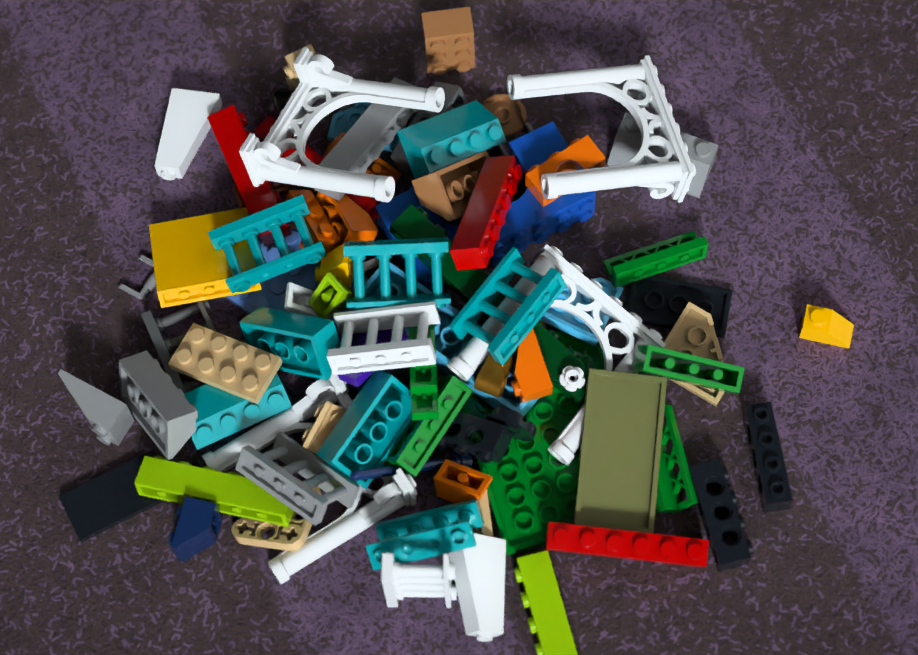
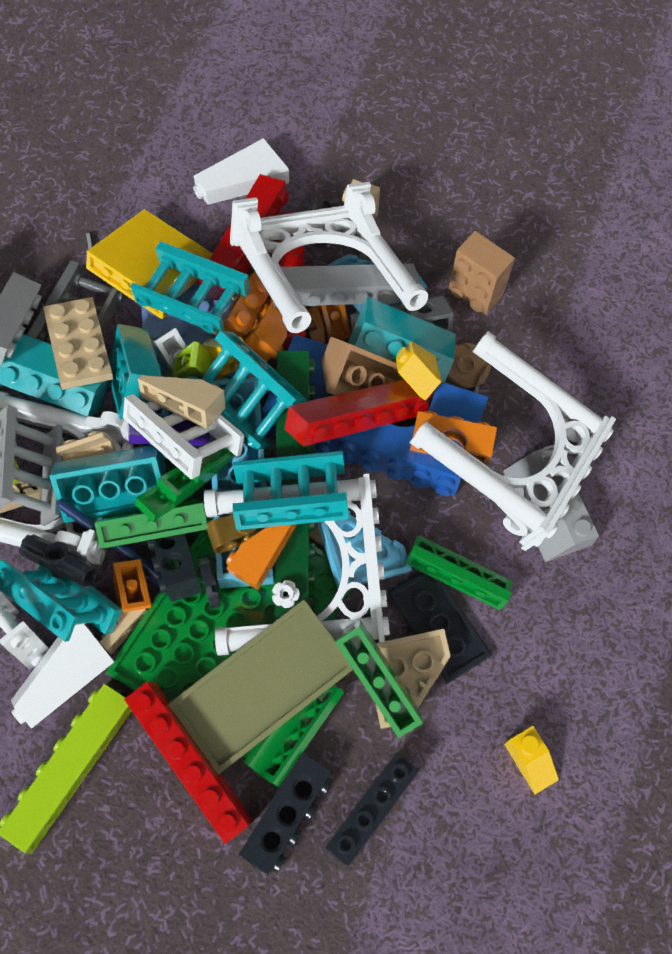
camera: 40 degrees right, 0 degrees up
none -> black piece [18,534,99,587]
none -> tan slope [138,375,225,429]
none -> yellow slope [396,341,442,400]

